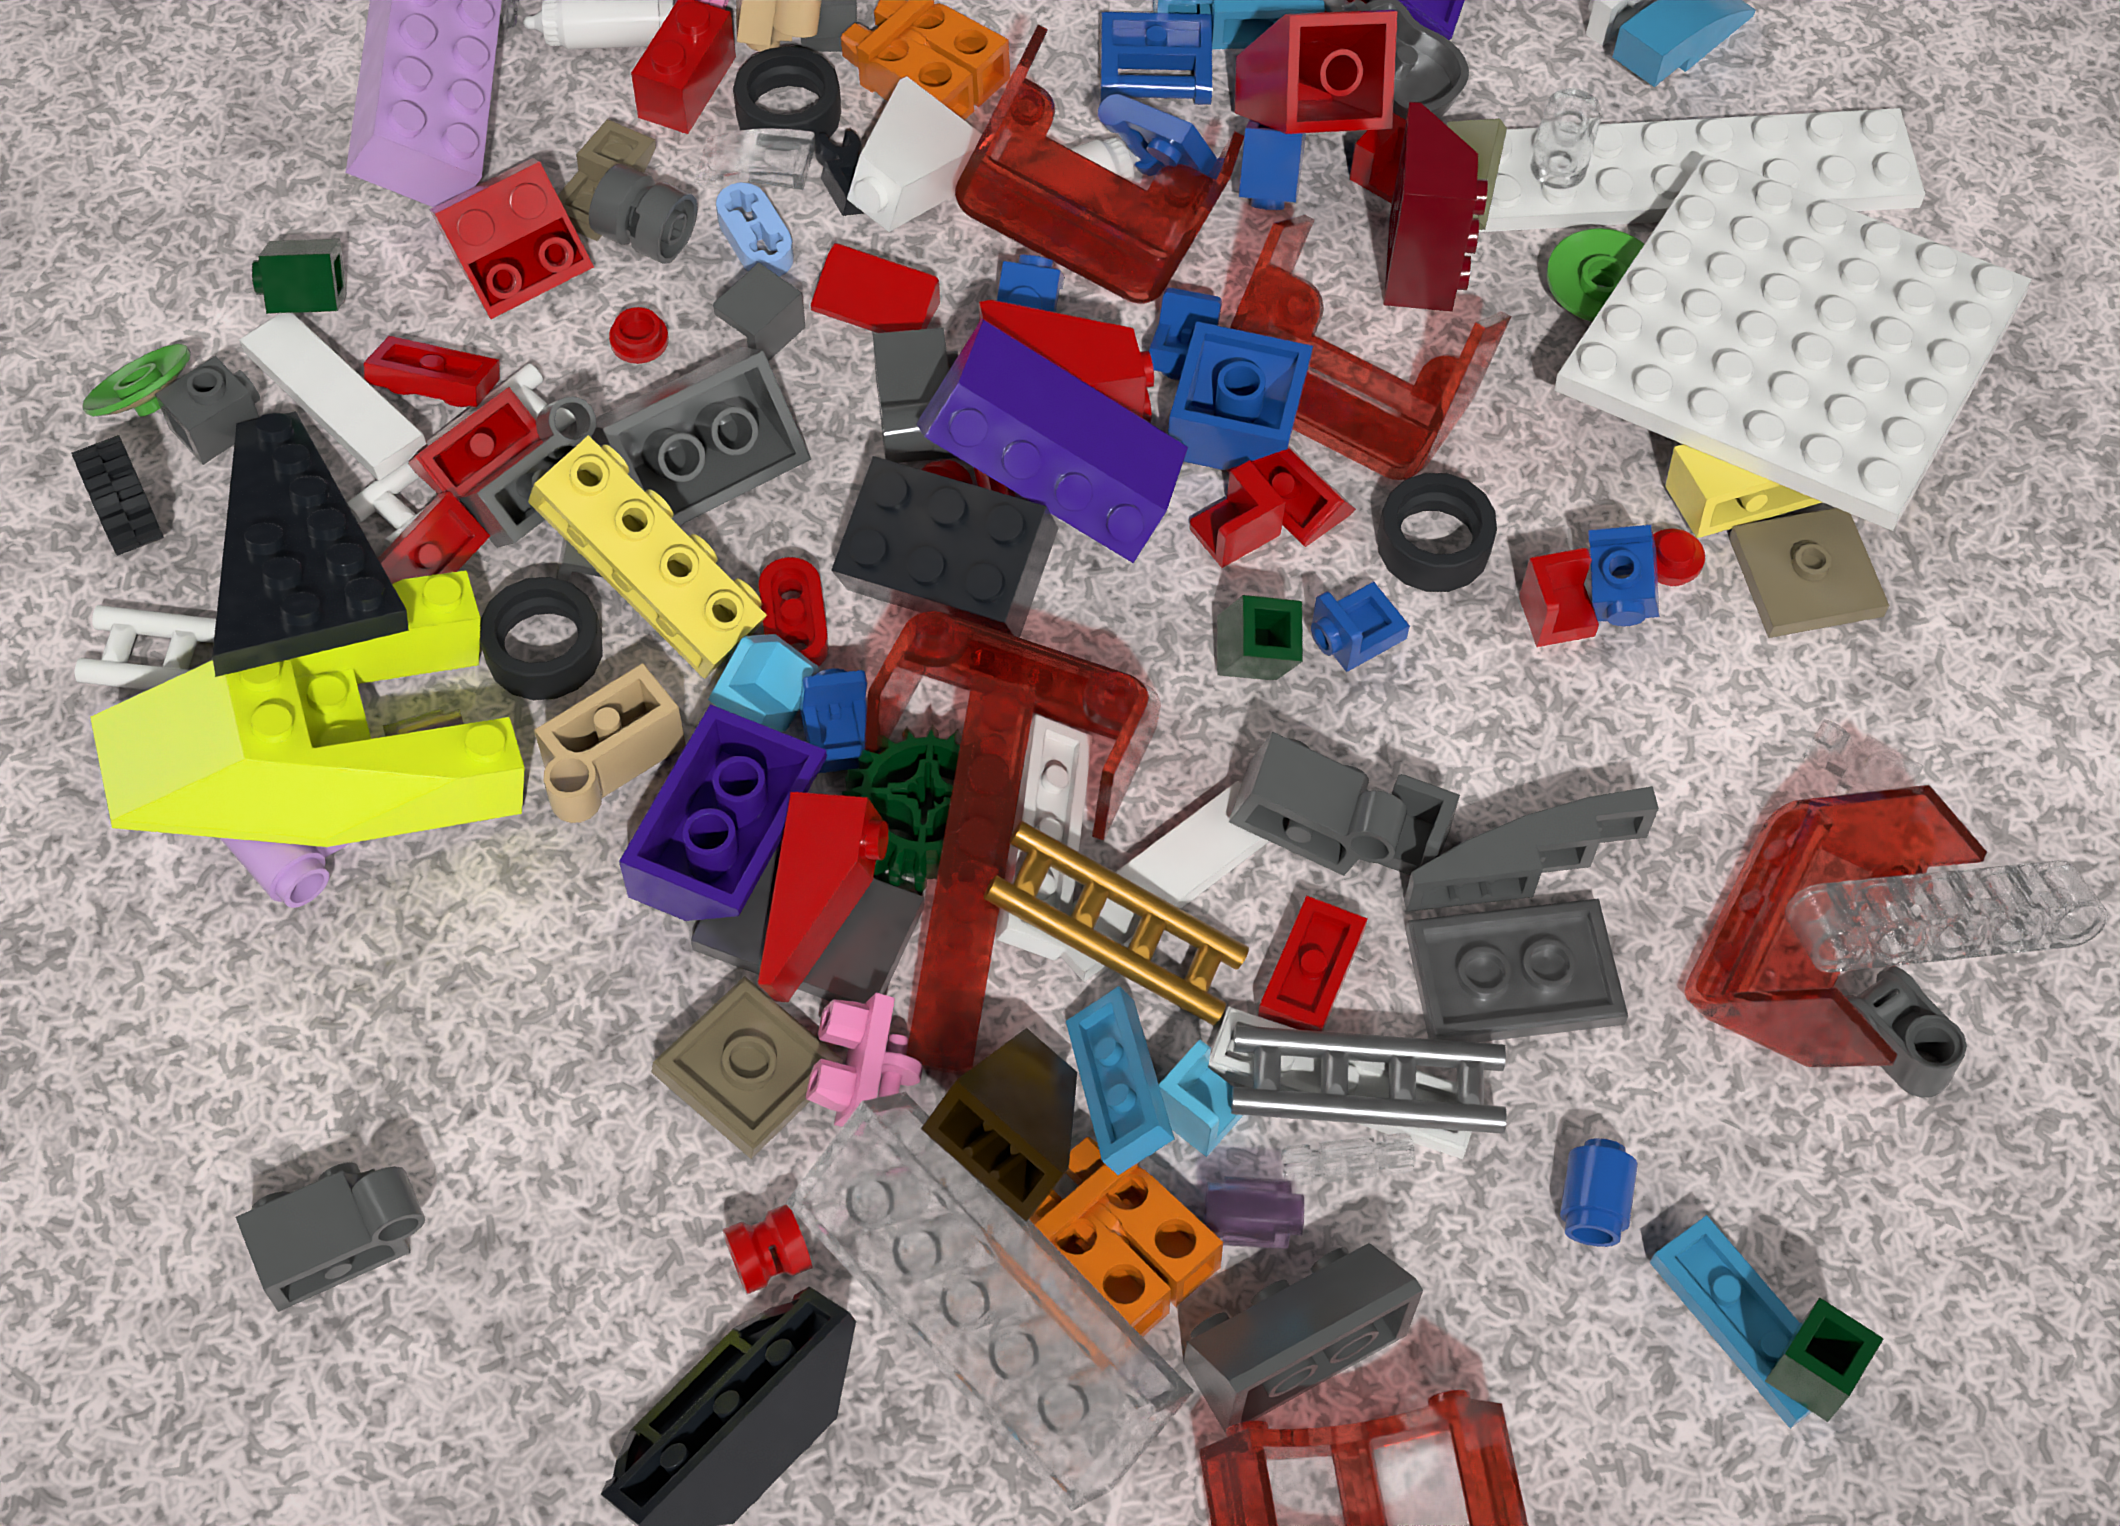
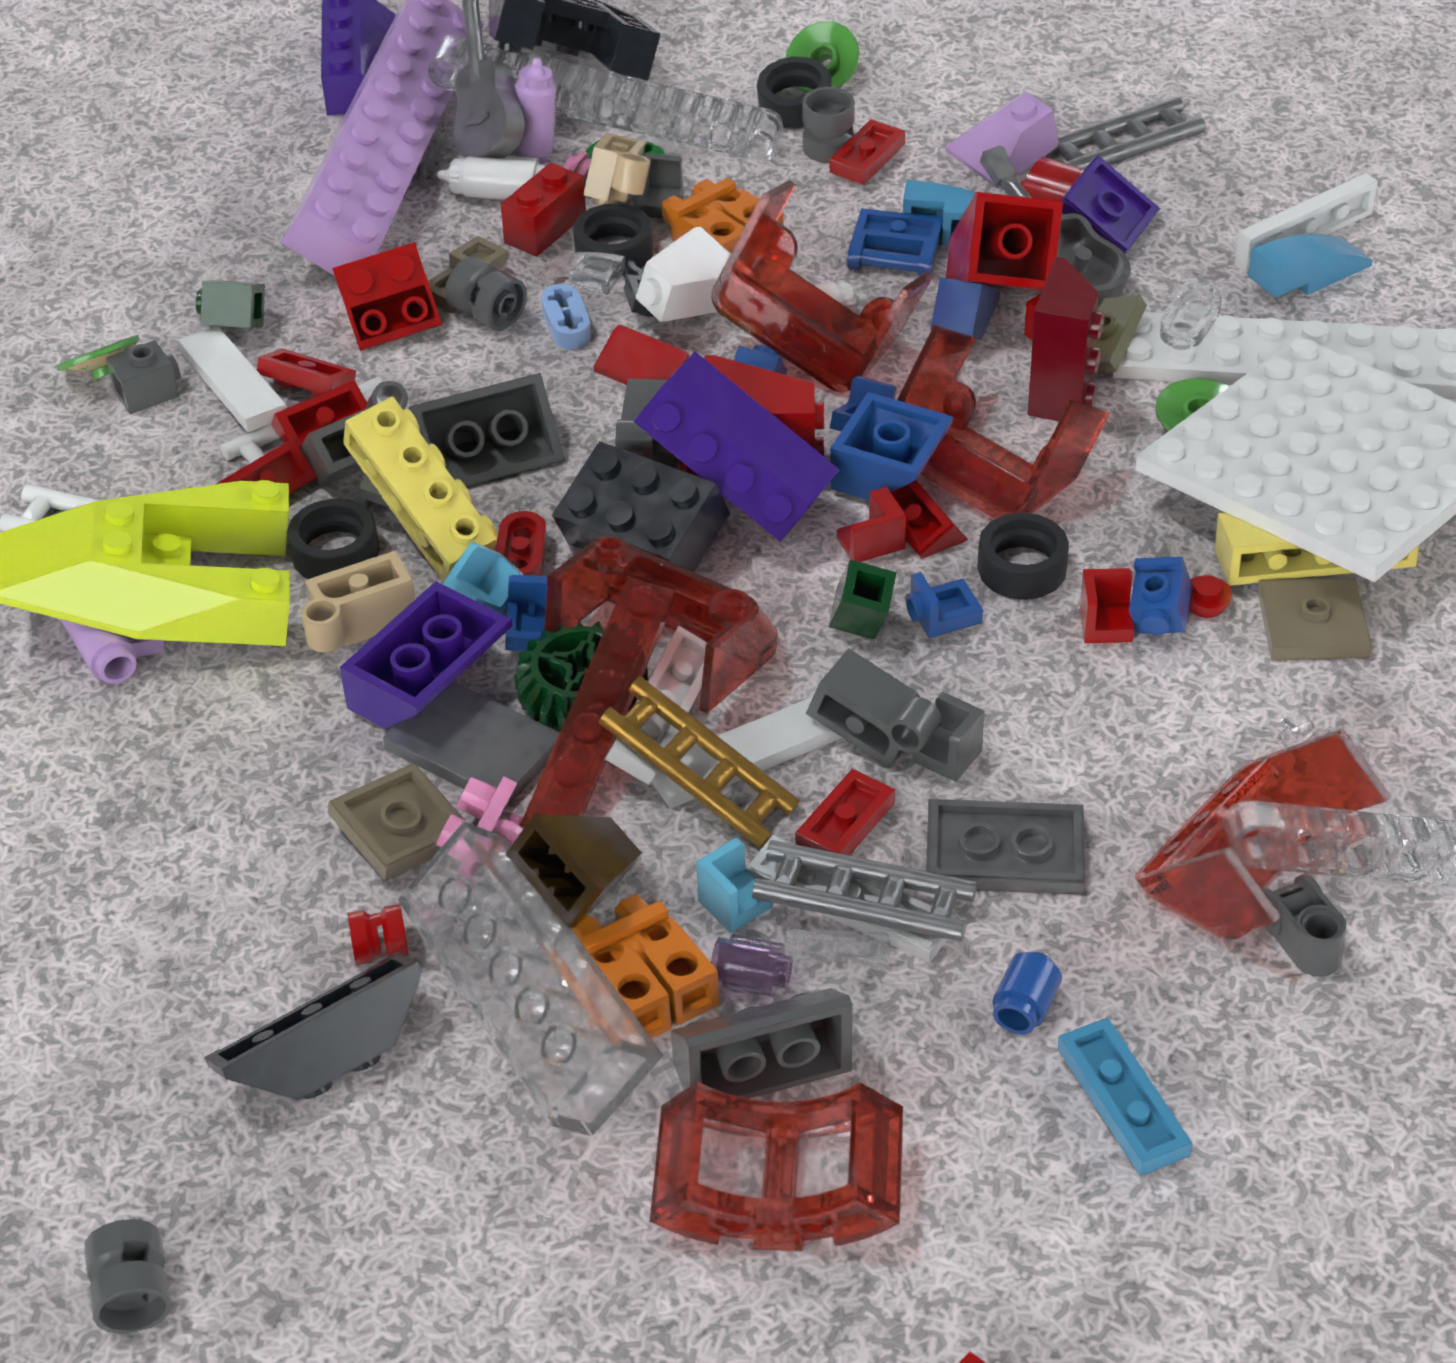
camera: 15 degrees right, 15 degrees down
black tyre [71,435,164,556] -> none
black wing [212,411,409,677] -> none
dark grey hinge [236,1162,425,1312] -> none
red plate [609,307,669,364] -> none
dark grey panel [713,262,806,361] -> none
red slope [758,792,888,1003] -> none
dark azure plate [1066,986,1175,1175] -> none
blue plate [1098,94,1229,194] -> none
dark grey slope [1404,786,1659,912] -> none
dark green brick [1765,1297,1884,1422] -> none

